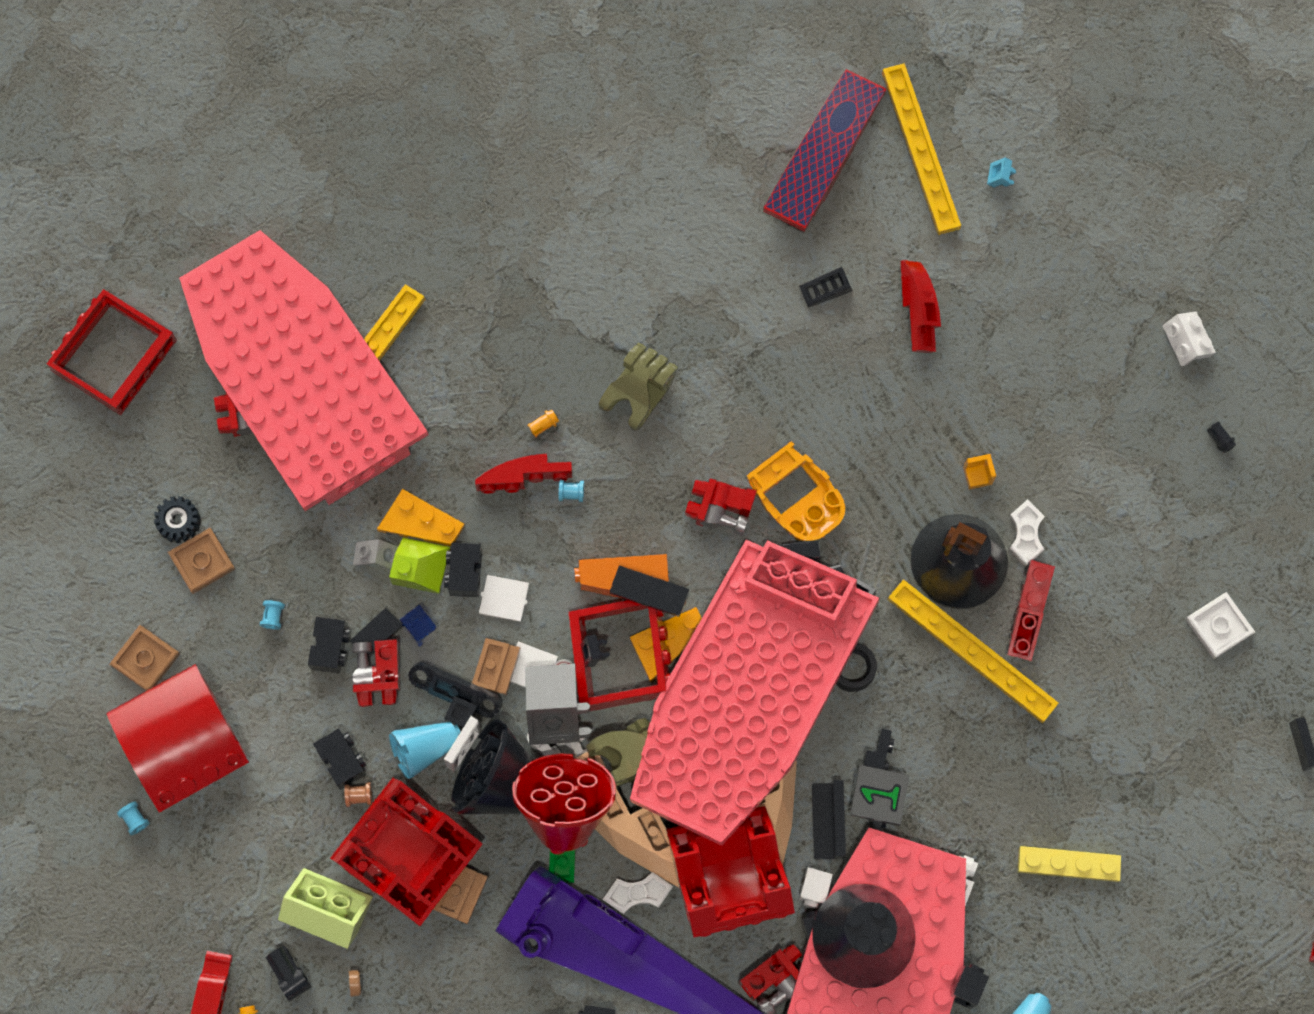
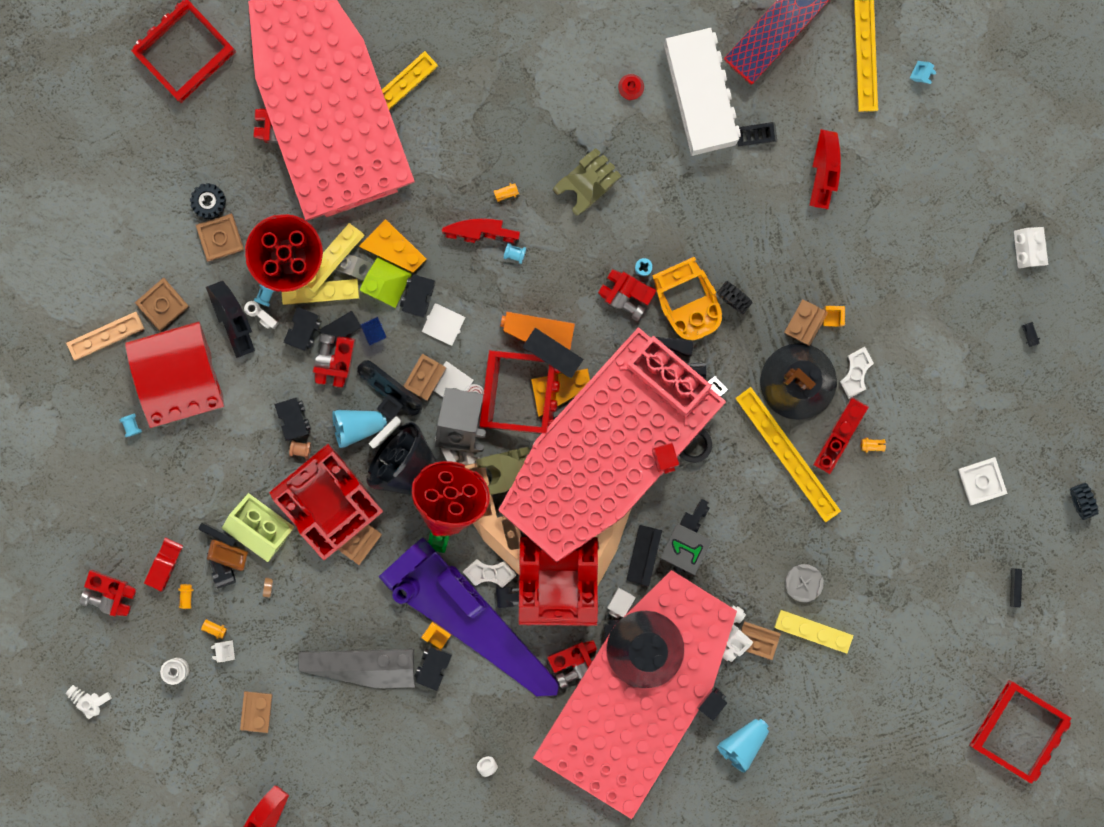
camera: 15 degrees right, 15 degrees up
black tile [580,635,610,668] -> none
none -> light nougat tile [66,312,145,361]
none -> black tile [198,522,238,546]
none -> black slope [206,280,255,358]
none -> dark orange tile [207,540,248,571]
none -> white plate [244,301,279,329]
none -> red cone [245,214,323,292]
none -> light yellow plate [282,279,360,305]
none -> light yellow plate [306,223,364,293]
none -> light orange panel [421,621,452,649]
none -> black piece [496,587,519,608]
none -> red cone [618,74,644,100]
none -> medium azure bush [635,258,652,277]
none -> red brick [652,443,679,474]
none -> white brick [664,28,741,156]
none -> black tyre [717,281,753,314]
none -> white plate [723,629,753,662]
none -> medium nougat plate [741,621,781,660]
none -> medium nougat plate [784,299,828,346]
none -> light grey tile [785,564,824,602]
none -> light orange pin [861,438,886,453]

